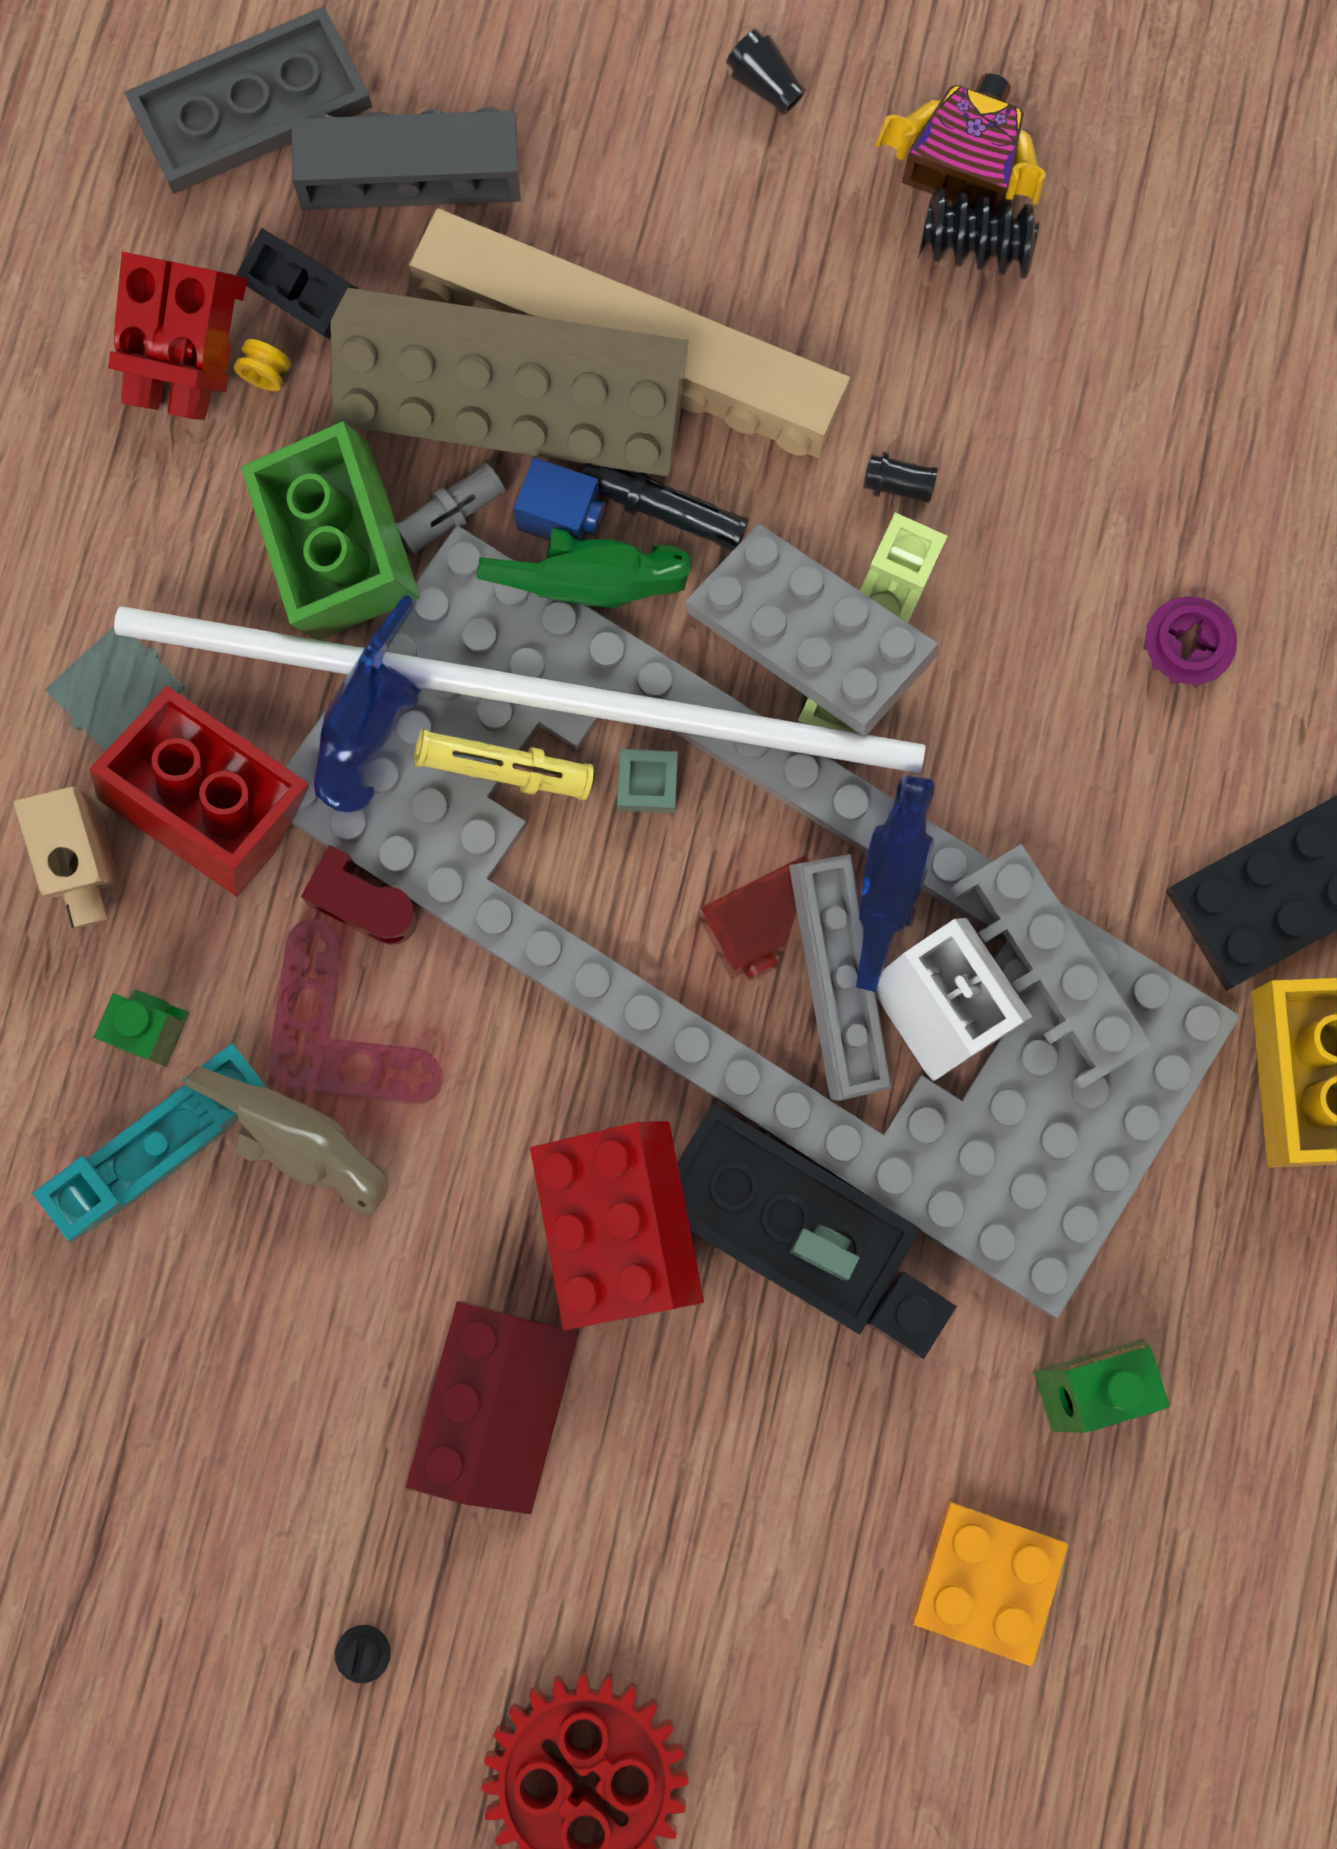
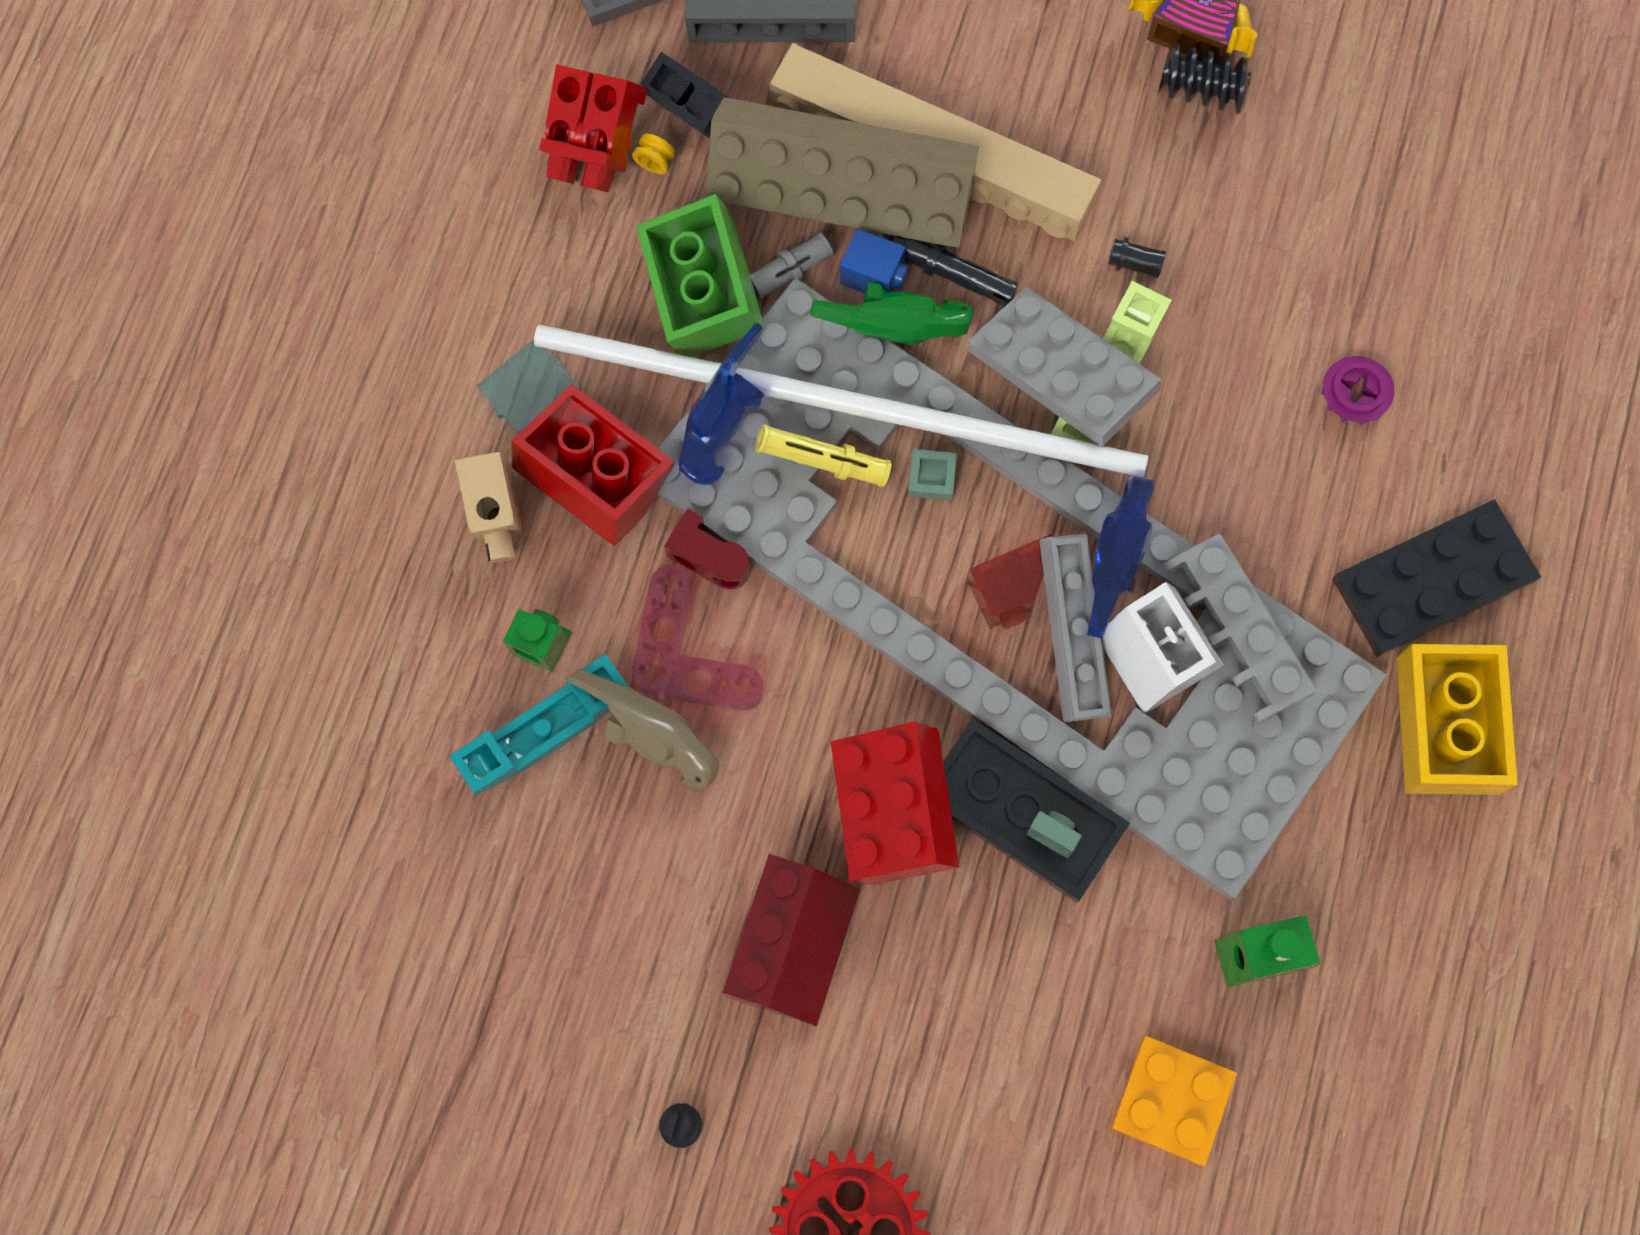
camera: 10 degrees right, 5 degrees down
black brick [866,1271,957,1359] -> none

